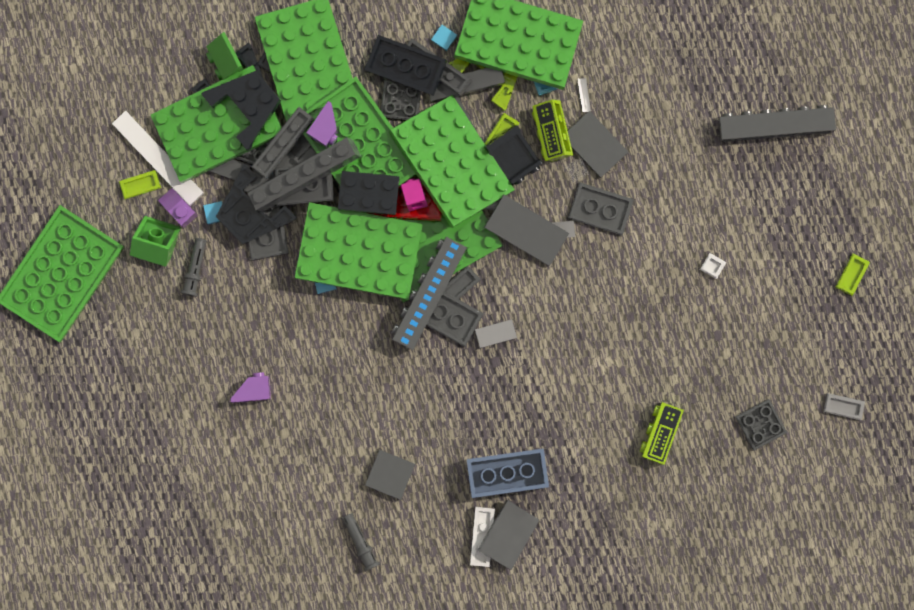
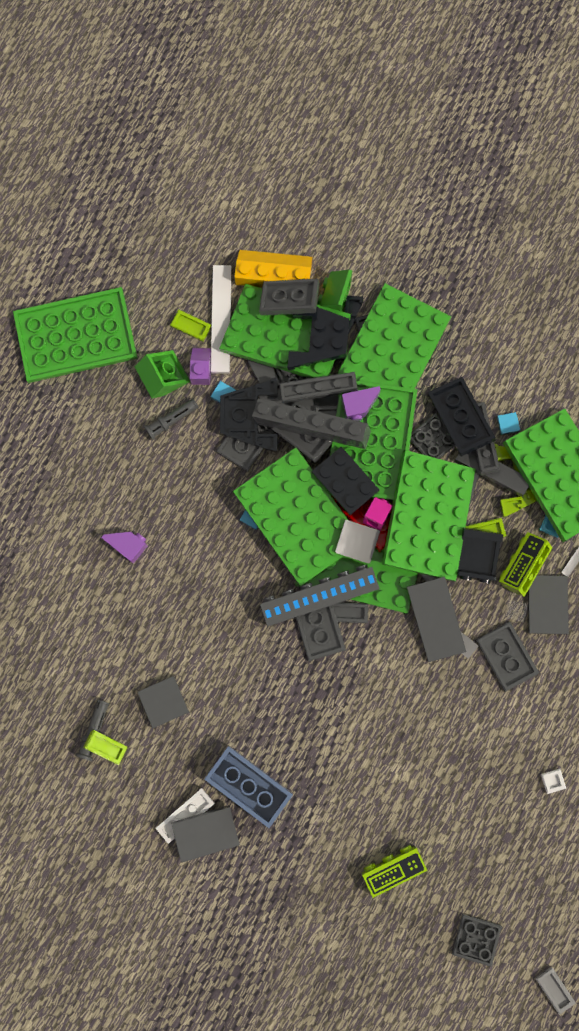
camera: 50 degrees right, 5 degrees down
light grey tile [475,319,517,348] -> none
none -> lime tile [83,730,127,765]
none -> yellow slope [235,250,313,288]
none -> dark grey tile [259,279,319,315]
none -> light grey sticker [335,520,380,564]

